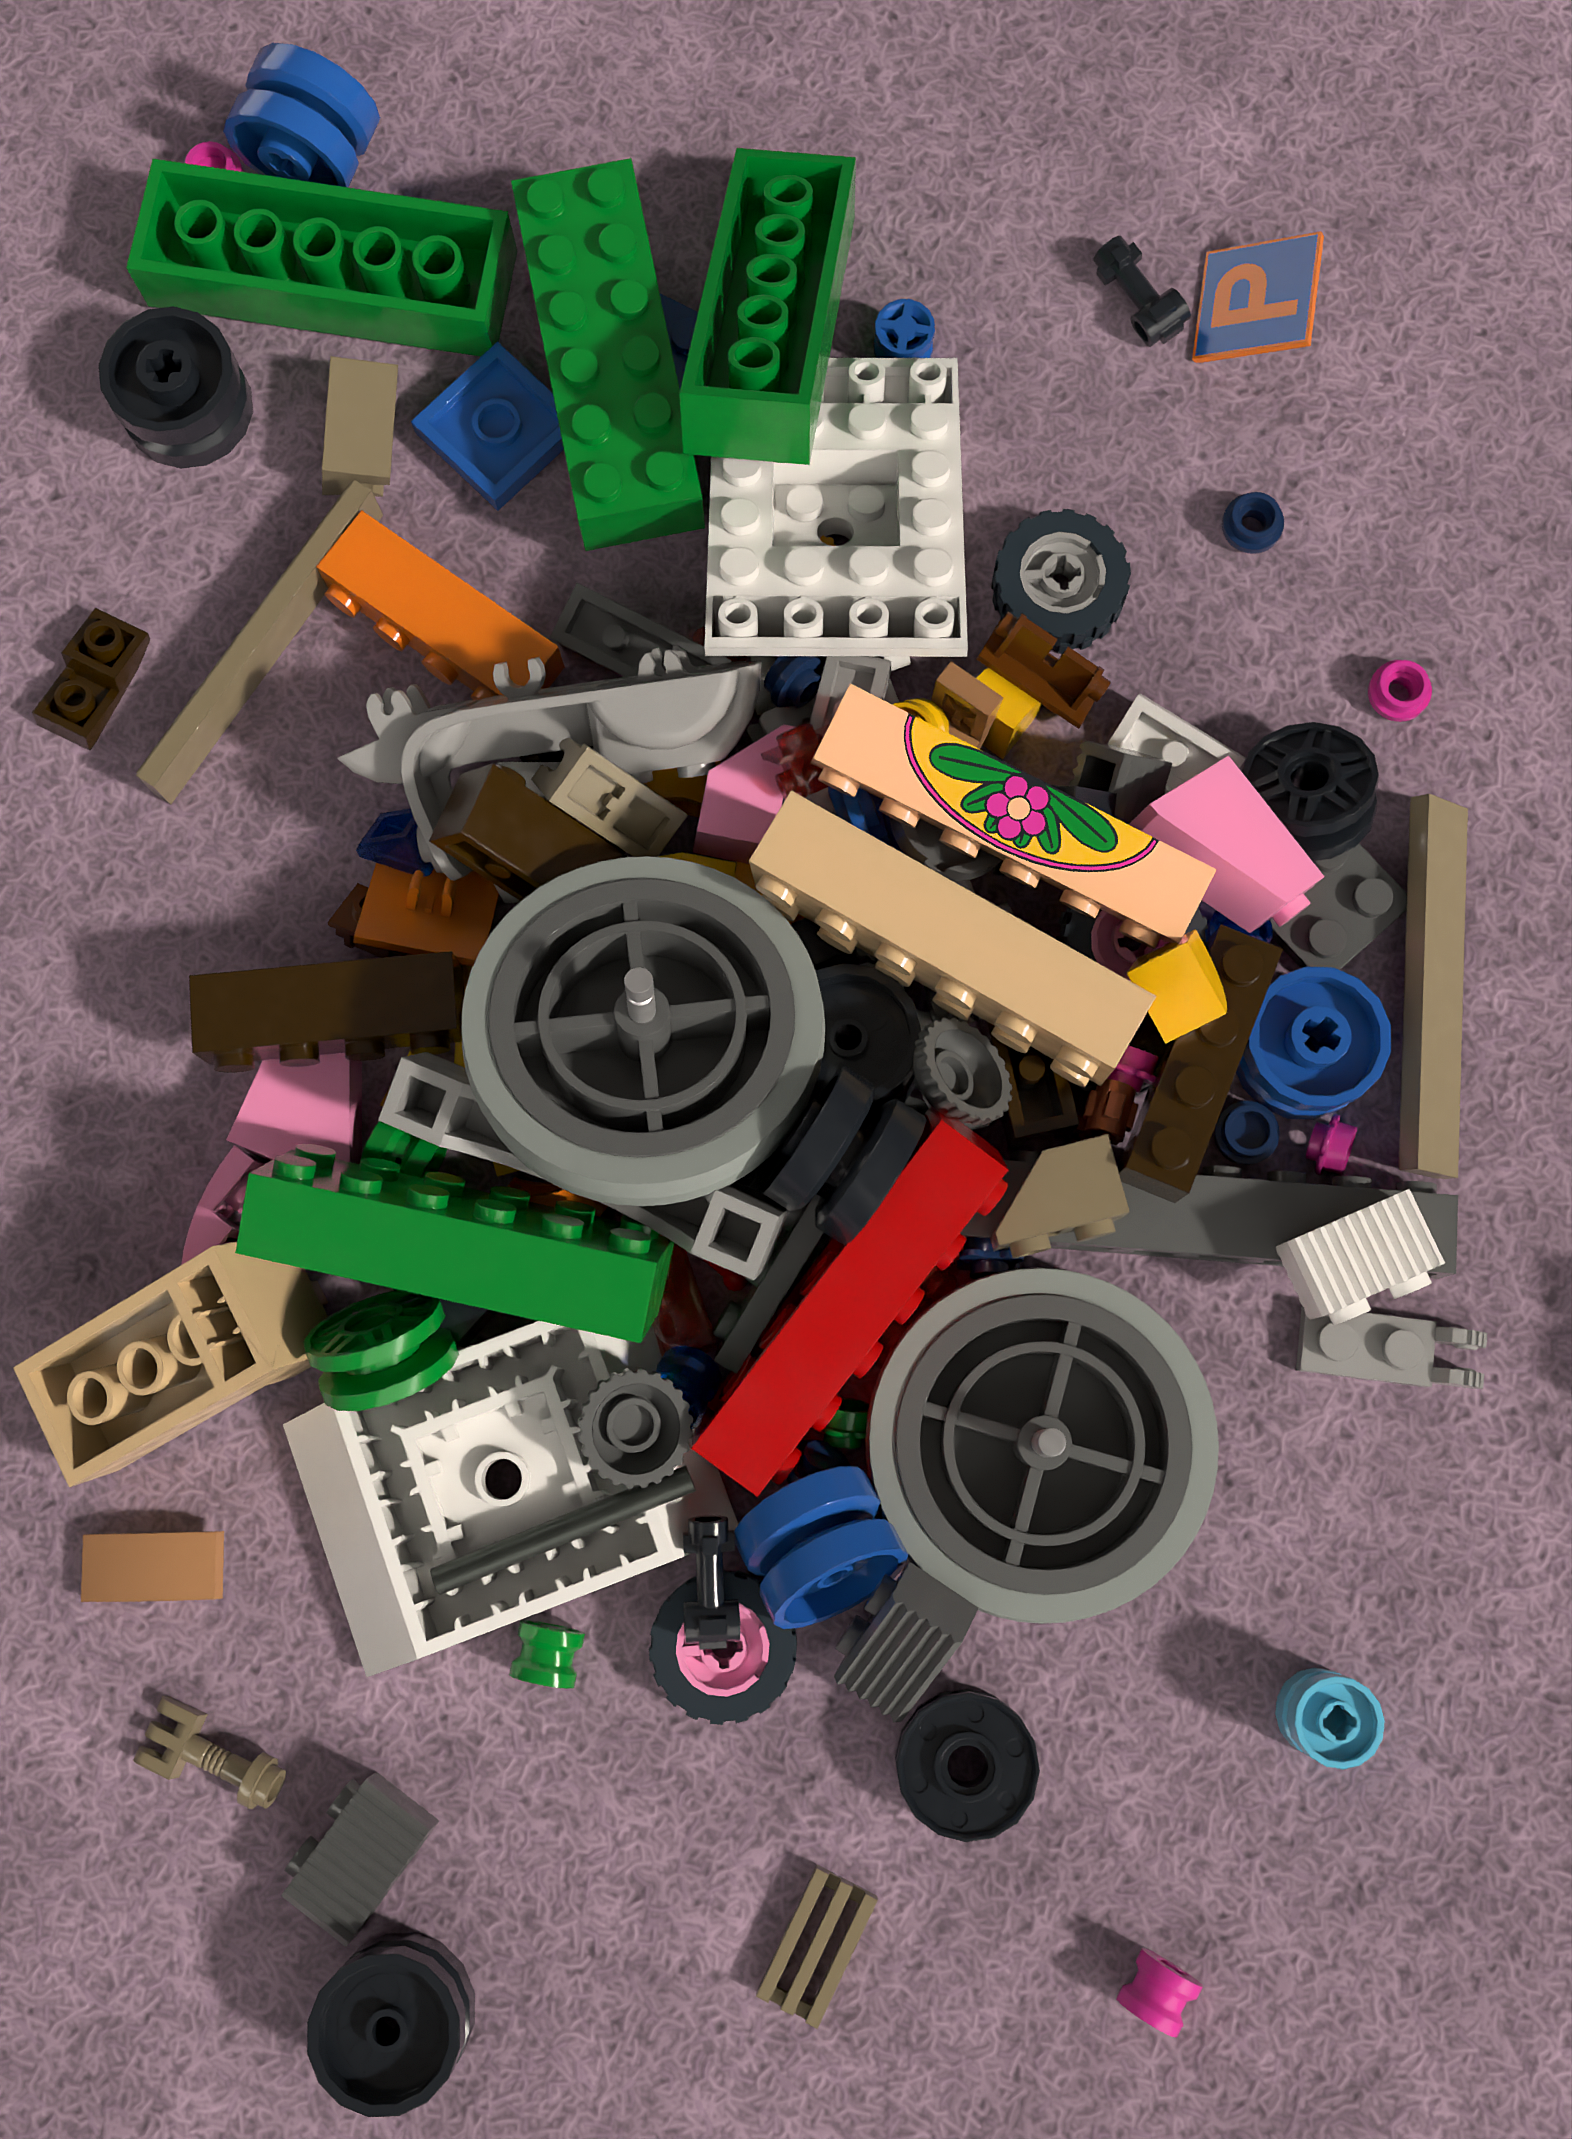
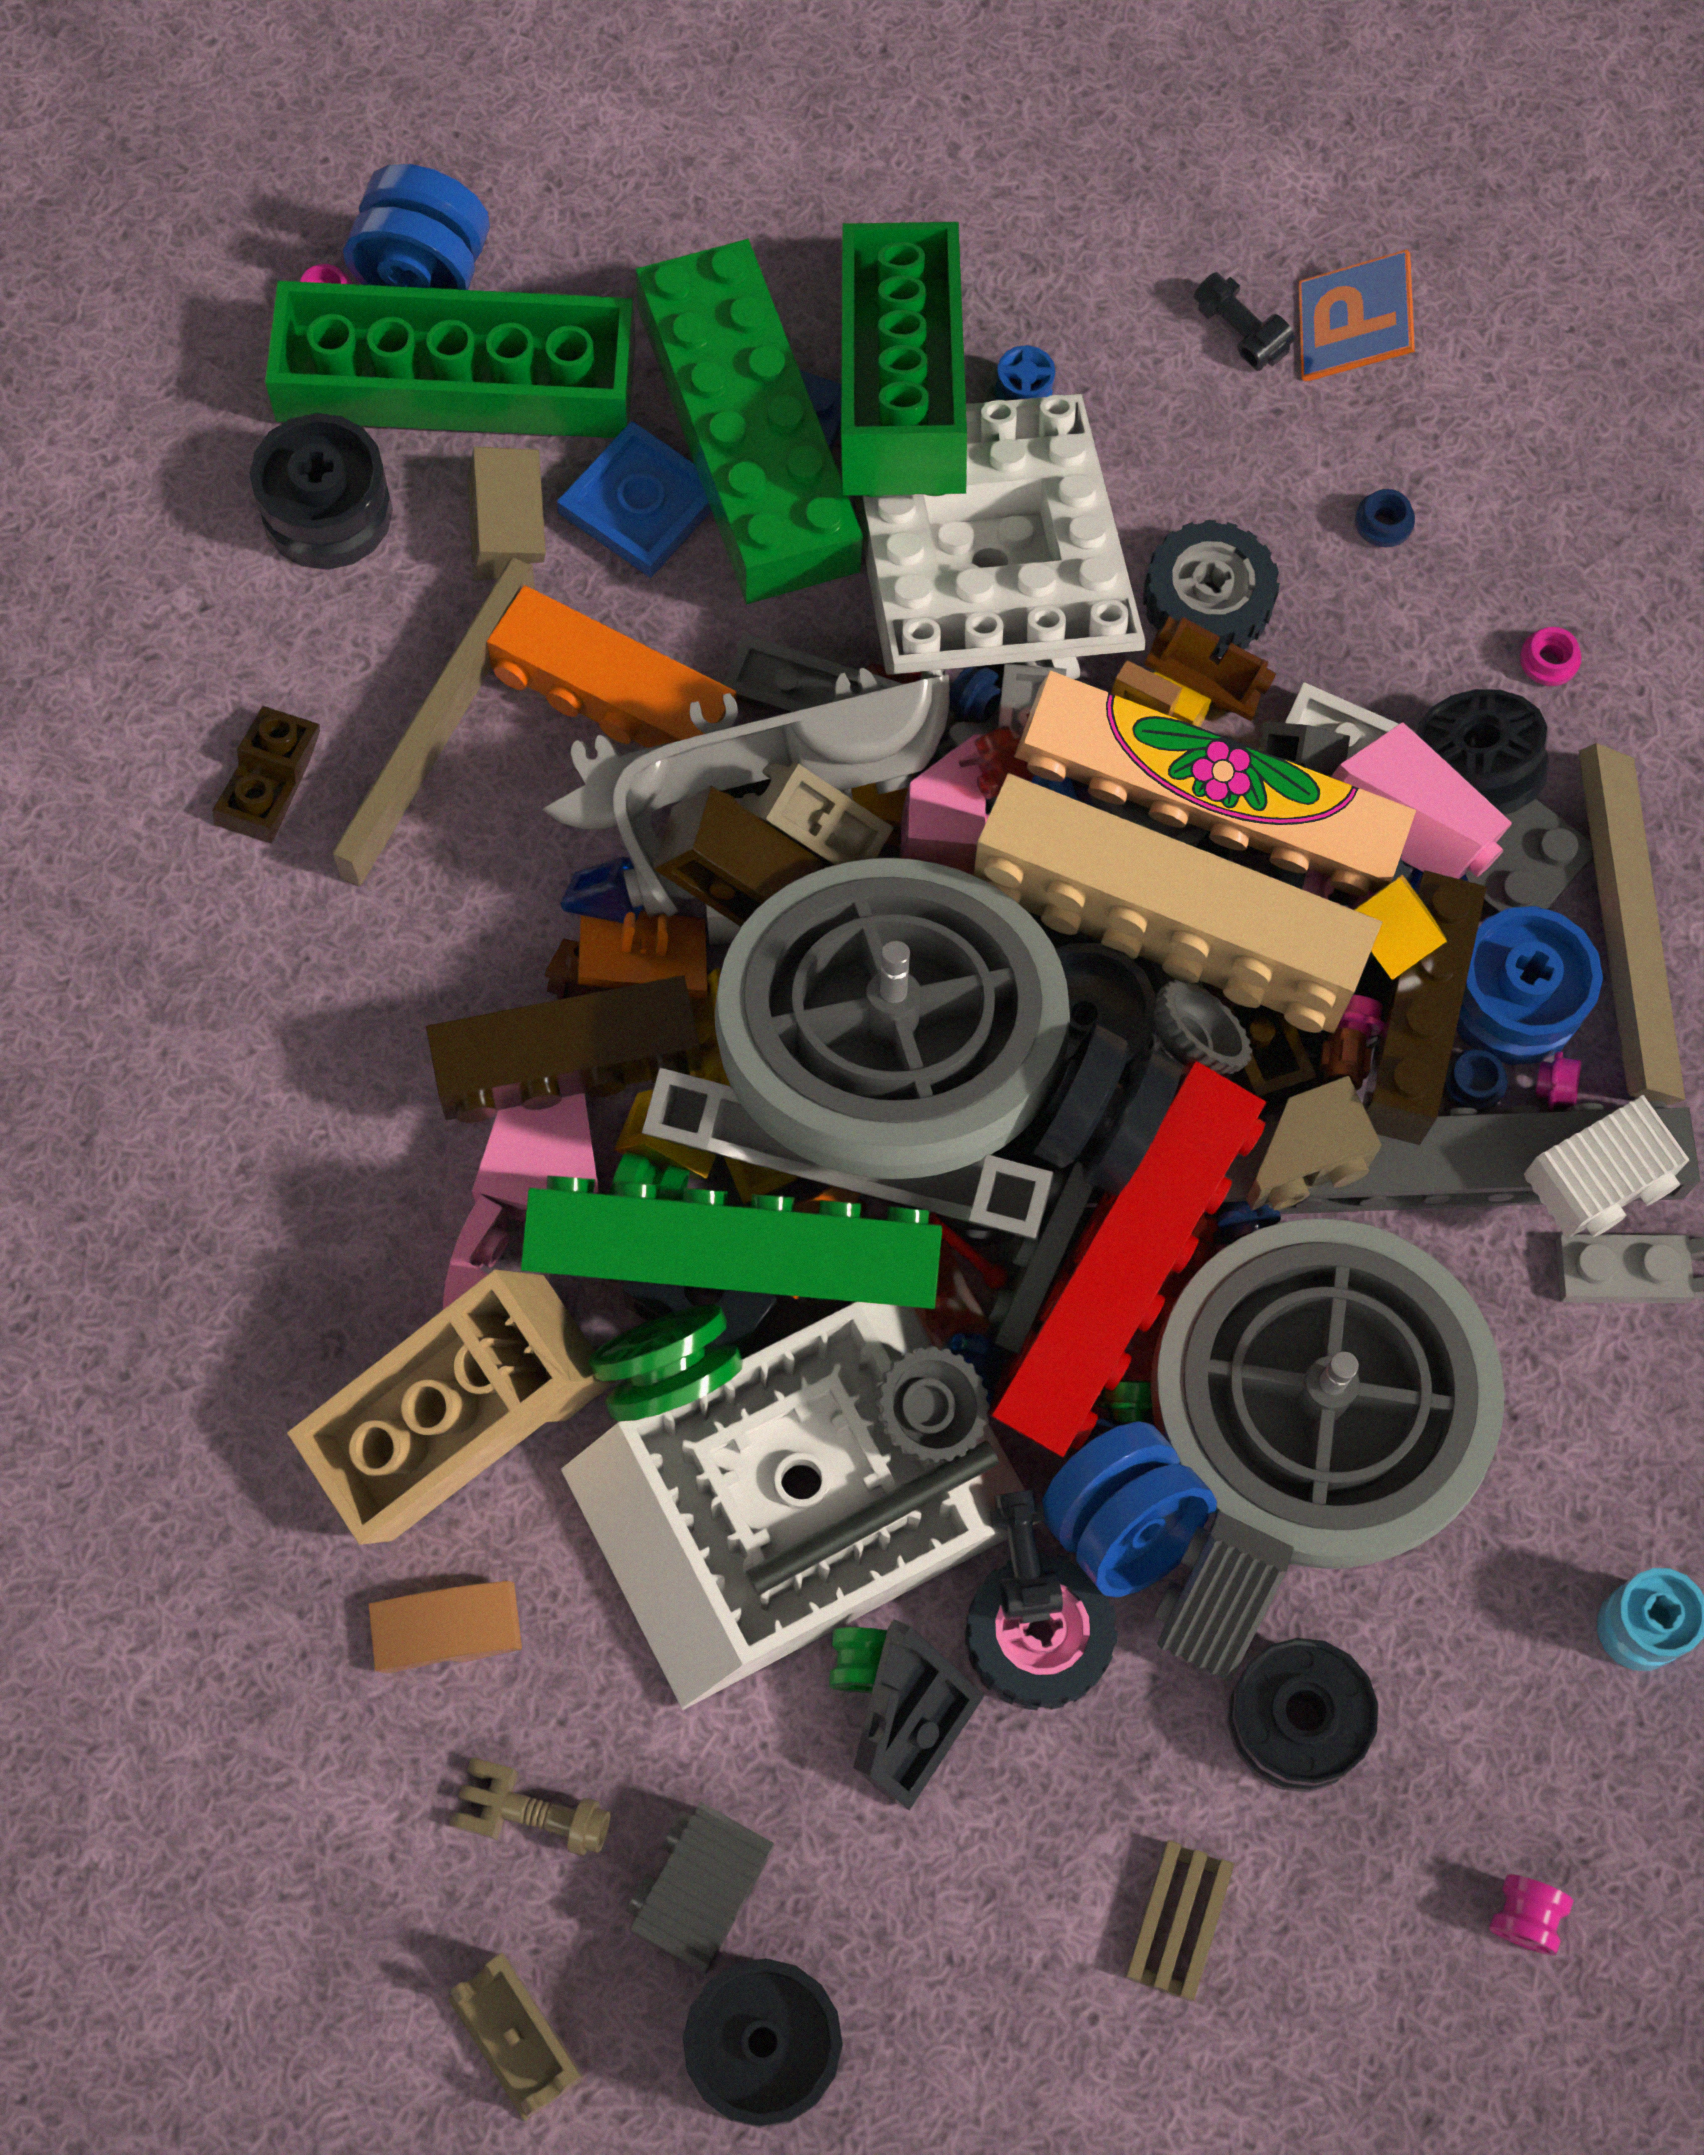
camera: 15 degrees left, 10 degrees down
none -> dark tan hinge [448,1952,585,2121]
none -> black wing [853,1619,985,1810]

